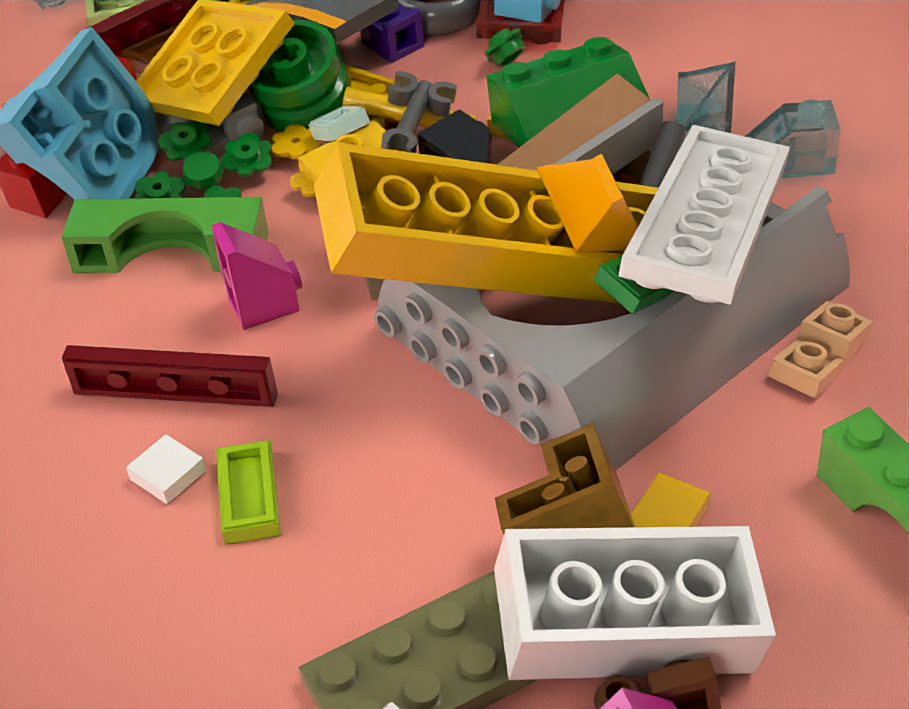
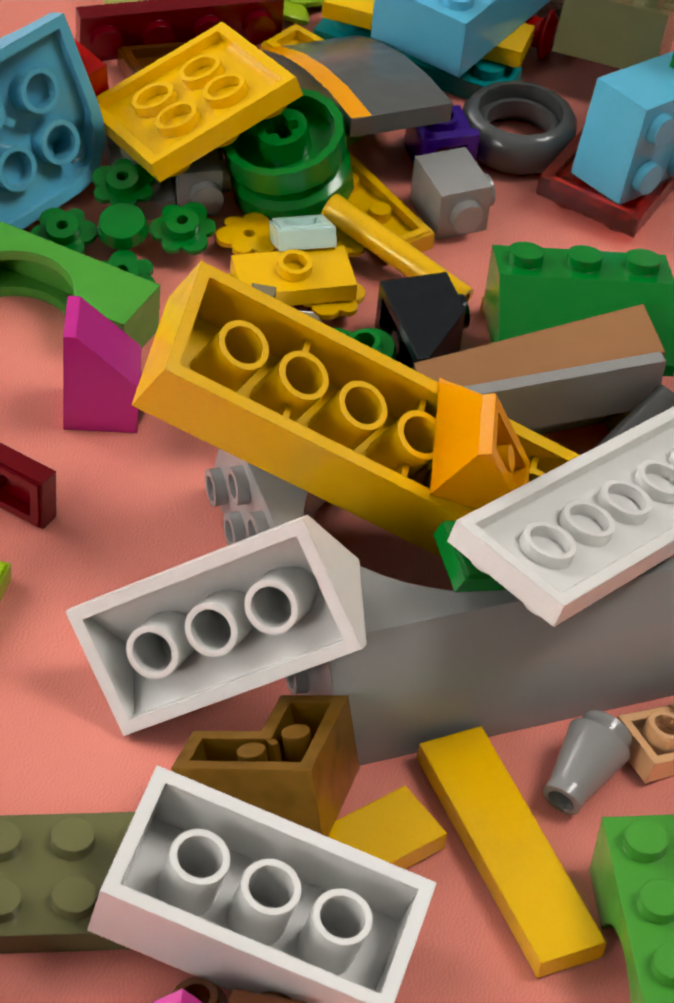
camera: 15 degrees right, 0 degrees up
flat silver bar [381,71,457,153] -> none
green plate [484,28,527,68] -> none
none -> white slope [65,514,367,736]
none -> light grey brick [410,147,495,240]
none -> yellow tile [417,726,607,978]
none -> light grey cone [543,710,632,815]

